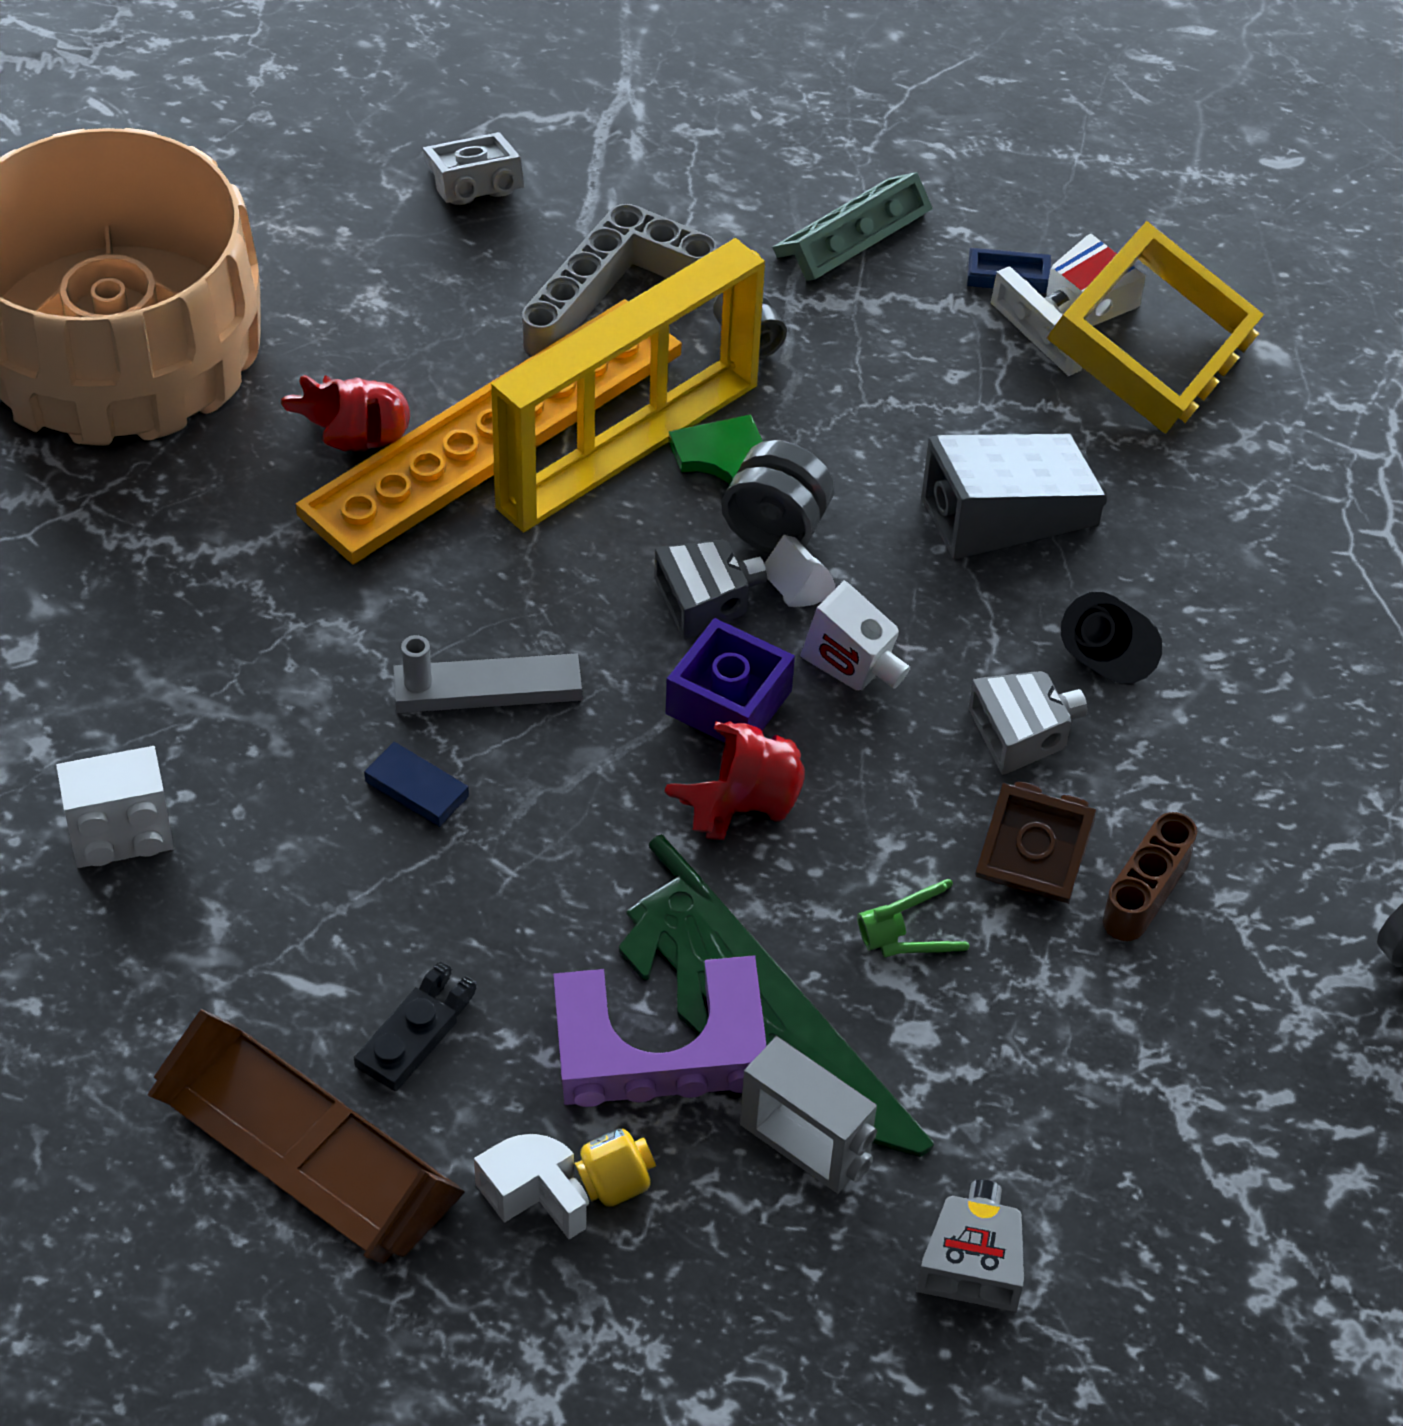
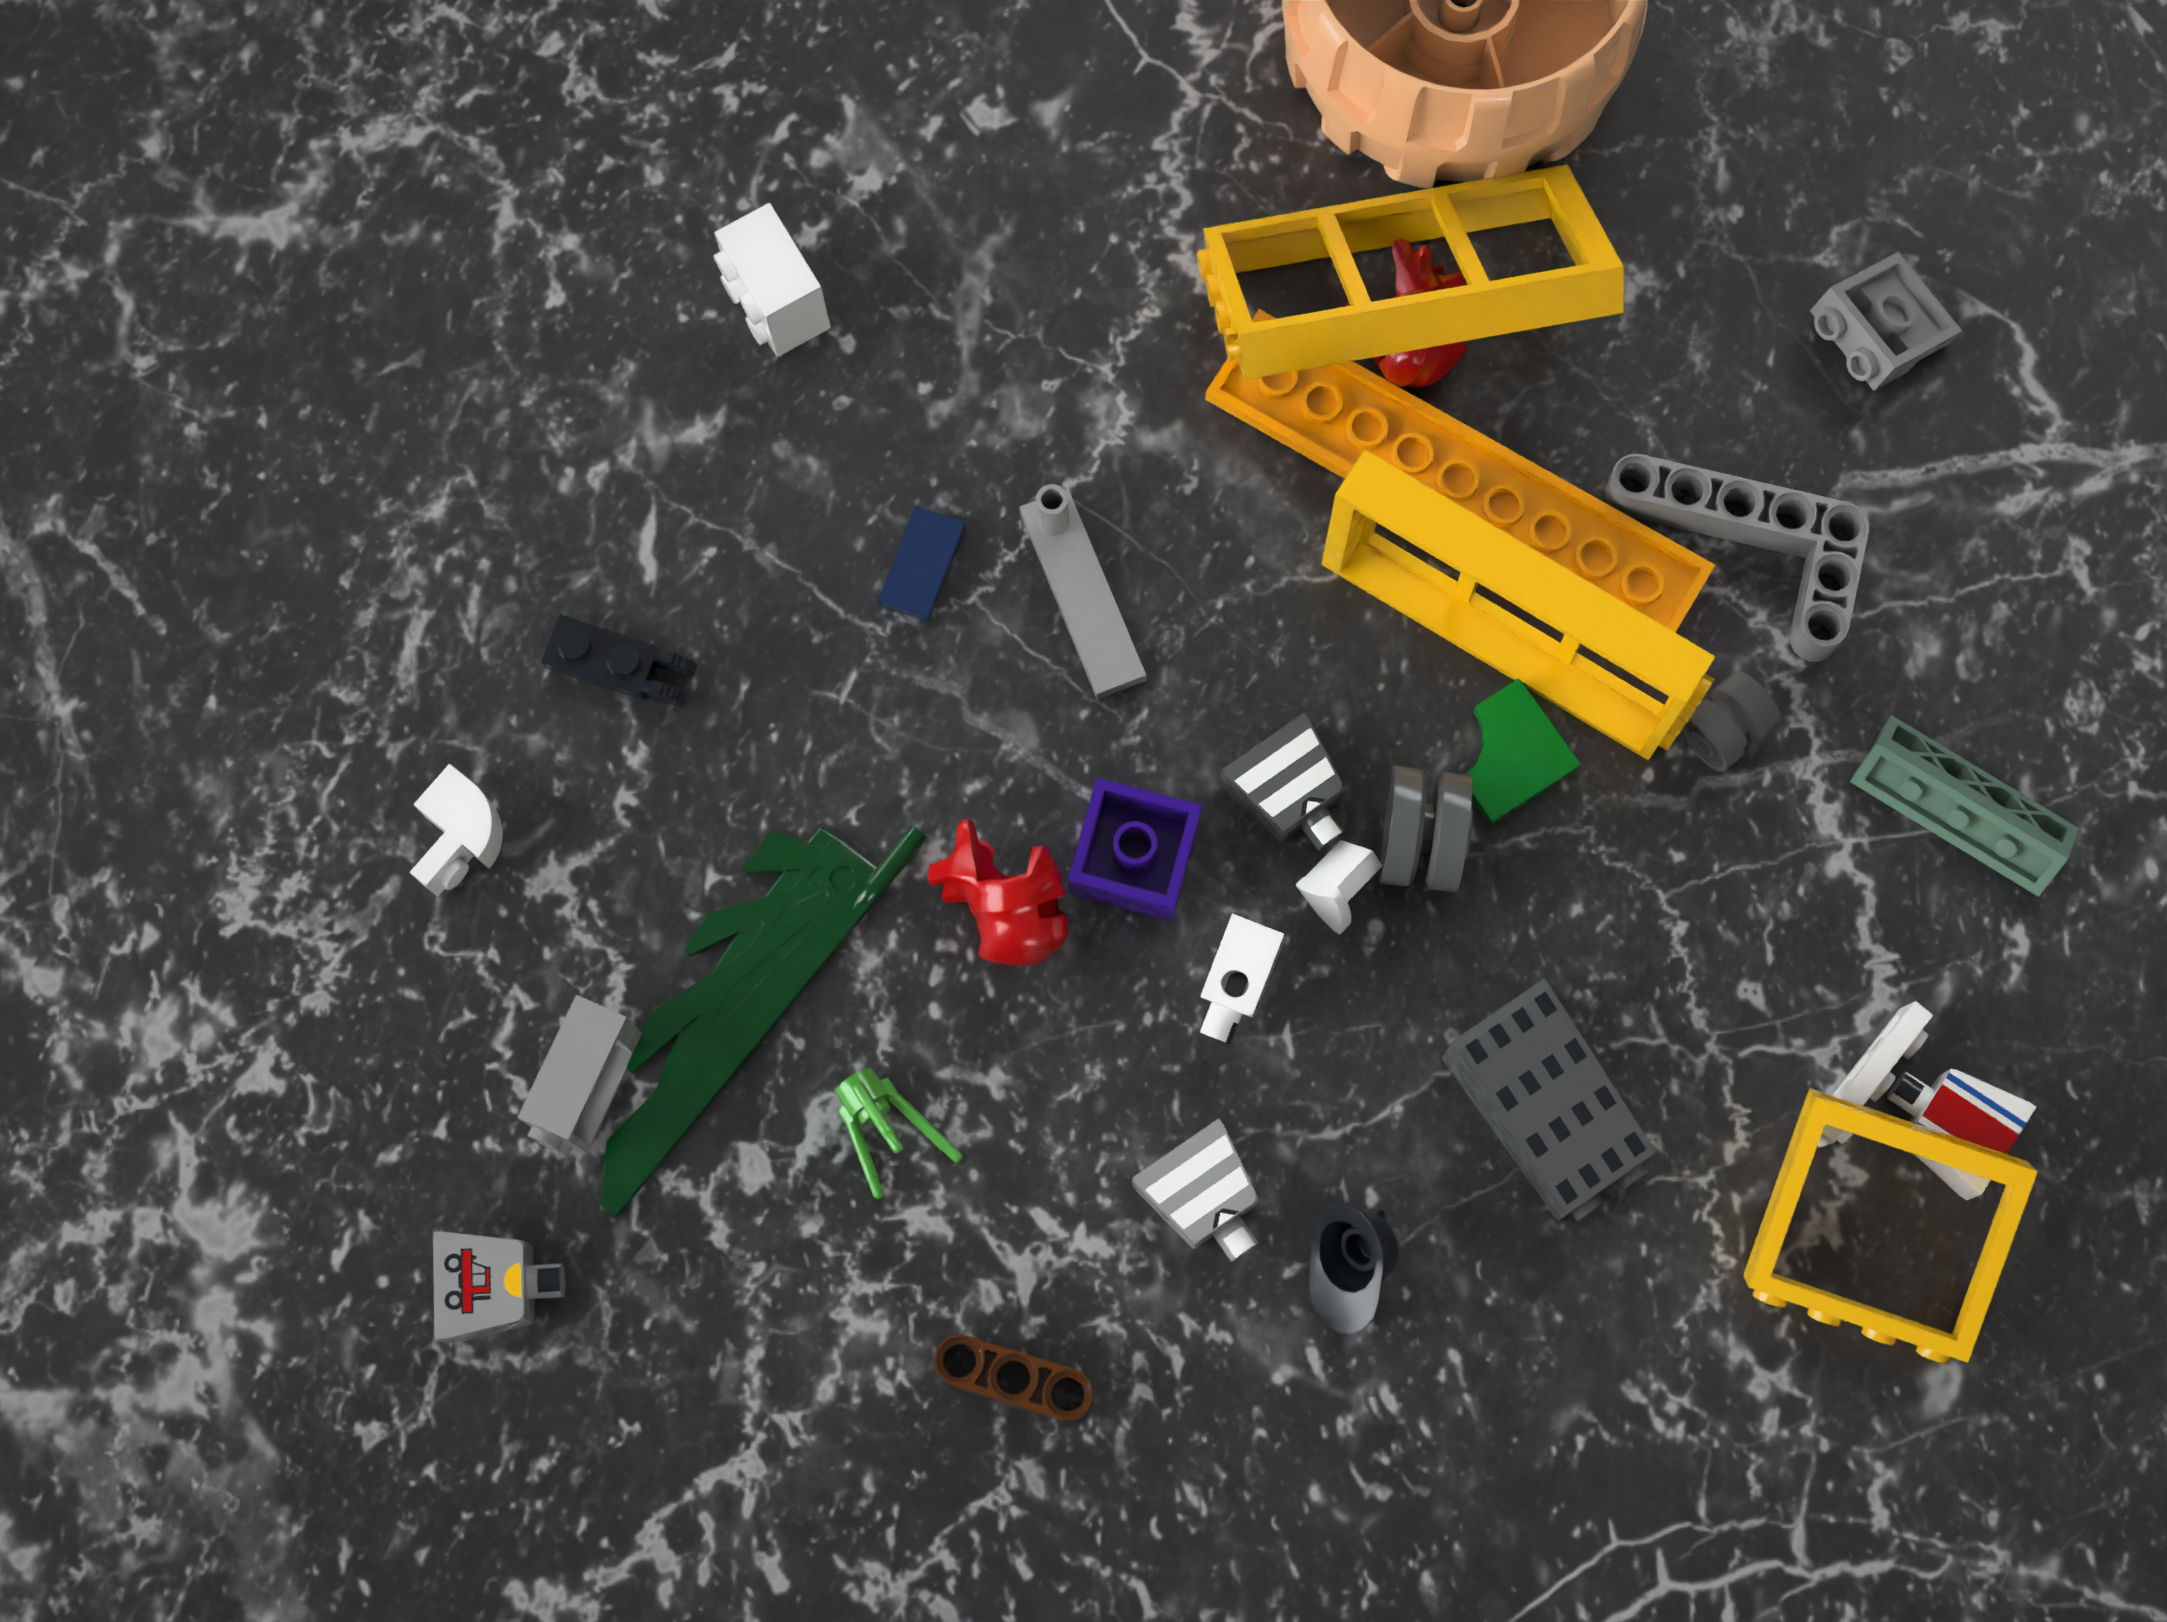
camera: 80 degrees right, 25 degrees up
reddish brown piece [147,1009,465,1264] -> none
medium lavender arch [553,956,766,1107] -> none
yellow head [575,1129,656,1207] -> none
dark blue tile [967,248,1051,293] -> none
reddish brown plate [975,782,1096,904] -> none
none -> yellow window [1197,165,1624,380]

